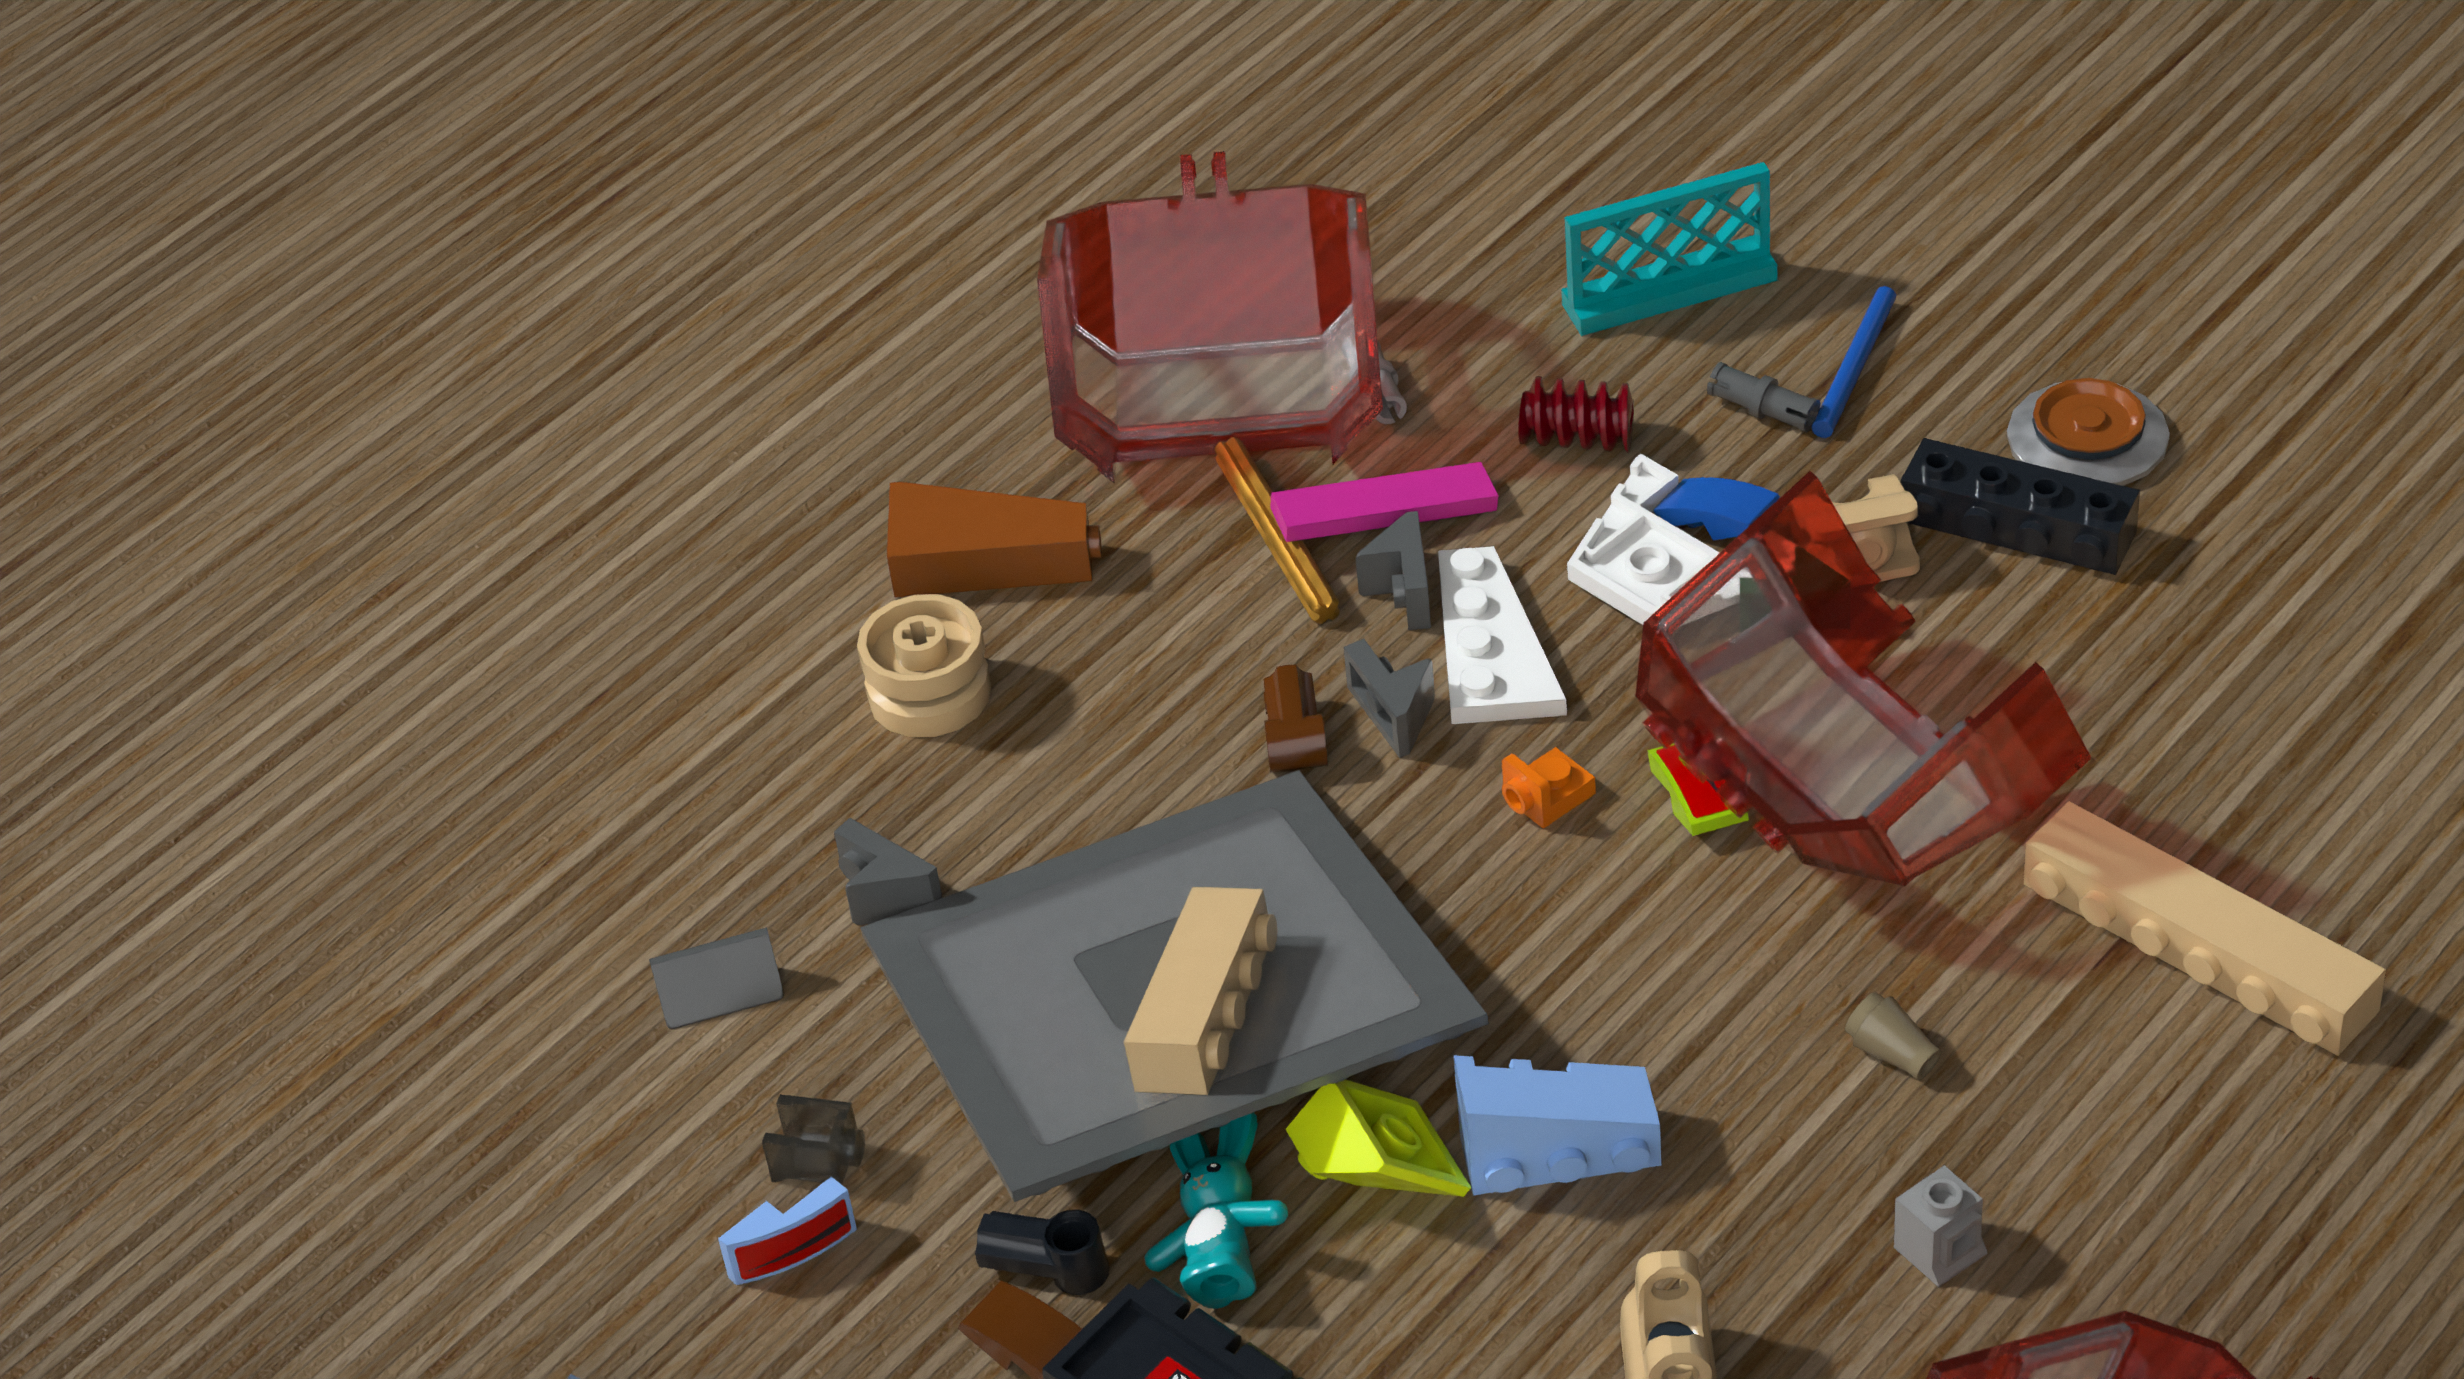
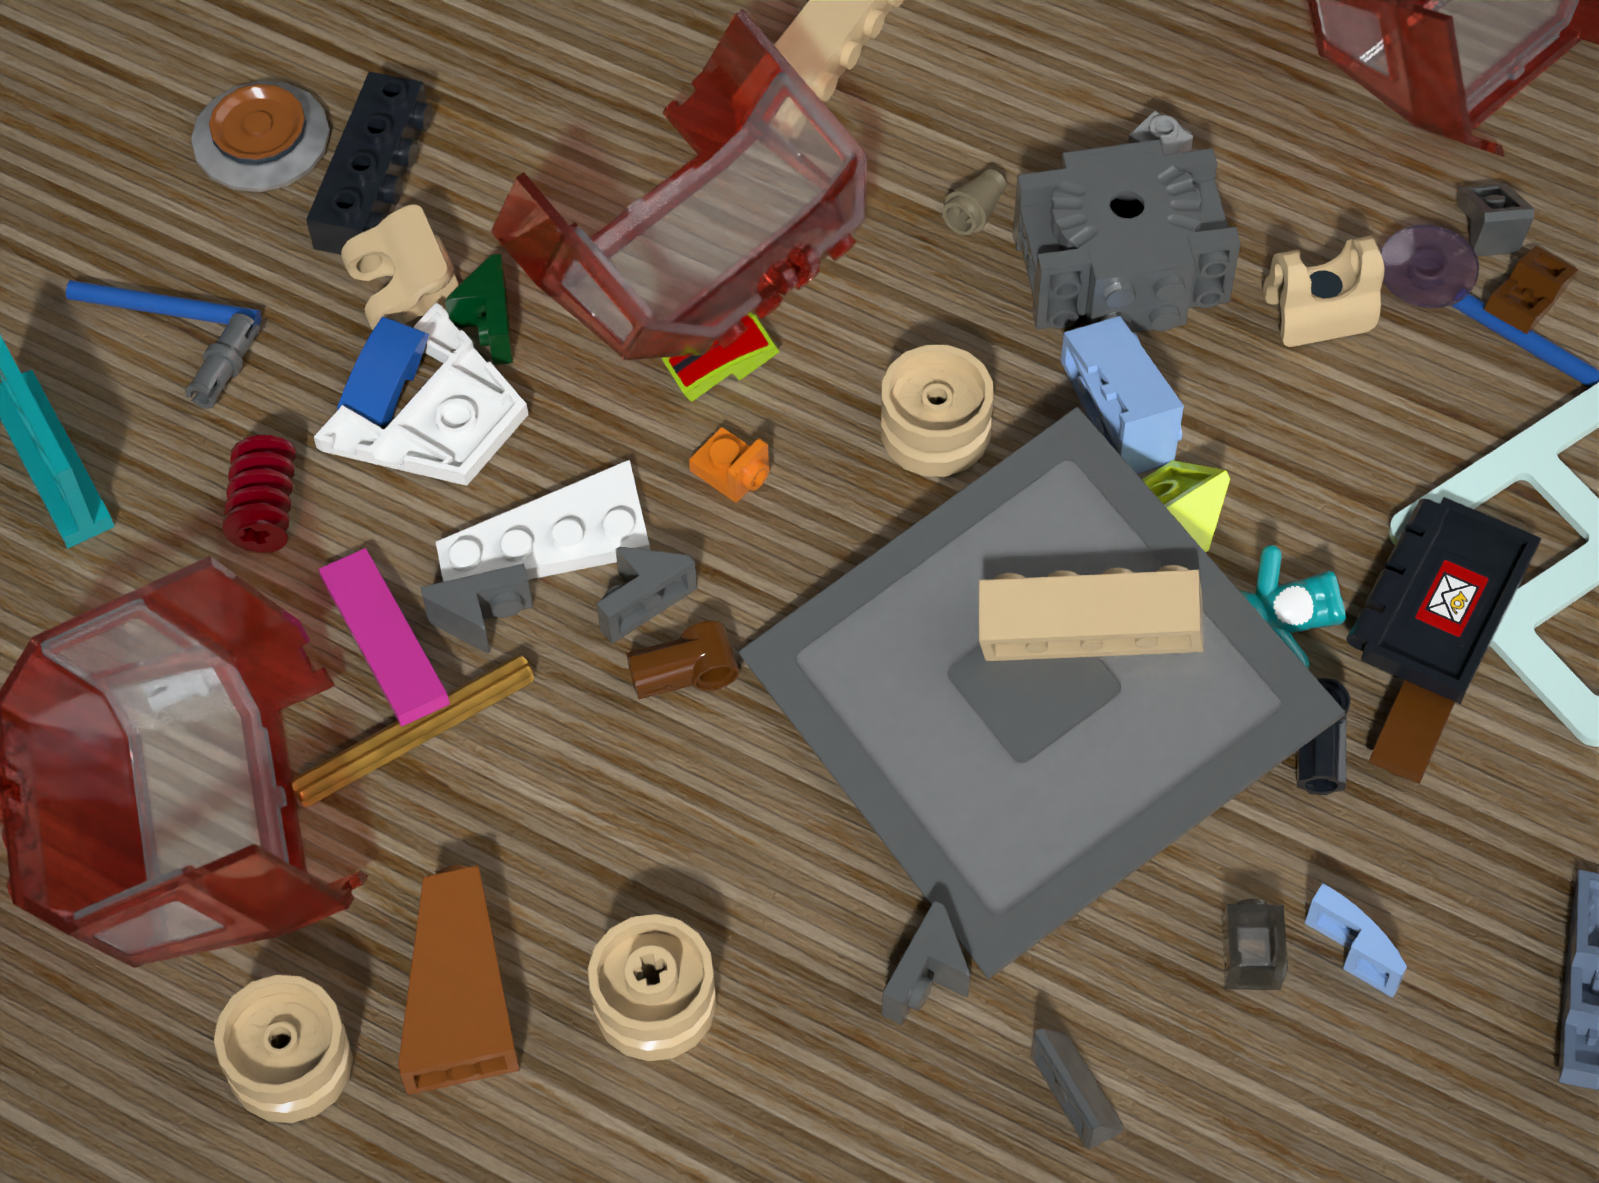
camera: 105 degrees left, 15 degrees up
none -> tan wheel [214,975,353,1123]
none -> tan wheel [881,345,994,477]
none -> dark grey piece [1013,139,1241,333]

